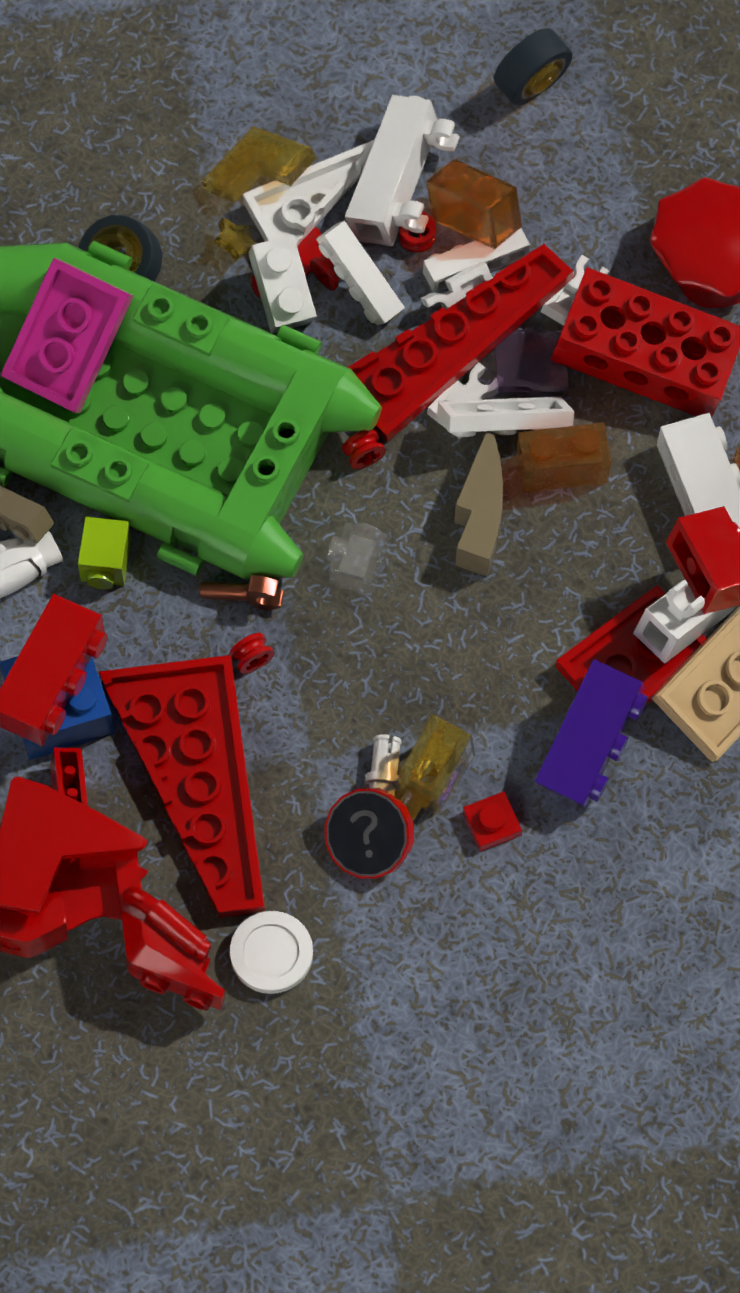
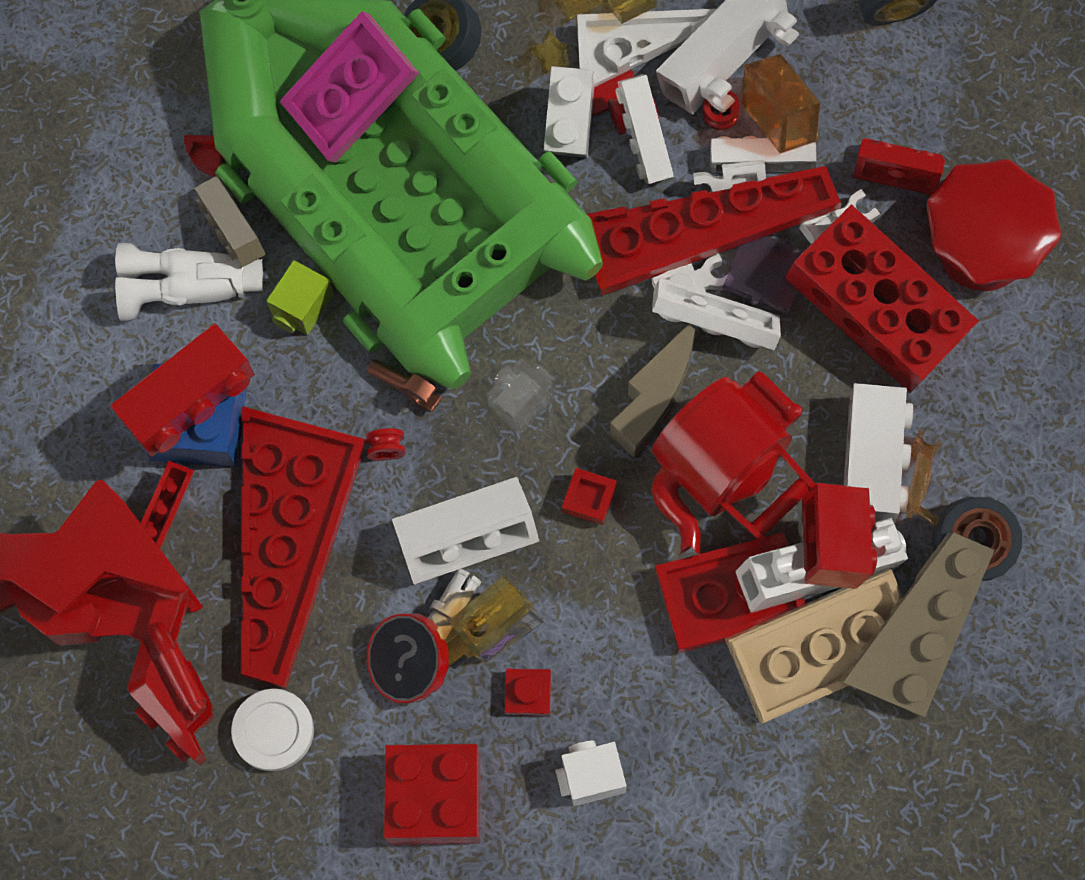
camera: 30 degrees right, 5 degrees up
red bush [342,430,386,470] -> none
clear orange brick [516,422,612,493] -> none
dark purple brick [534,659,648,808] -> none
none -> red brick [384,744,480,845]
none -> white brick [392,477,540,584]
none -> white brick [555,741,627,806]
none -> red plate [561,468,617,525]
none -> red piece [651,371,816,556]
none -> red bracket [853,138,945,195]

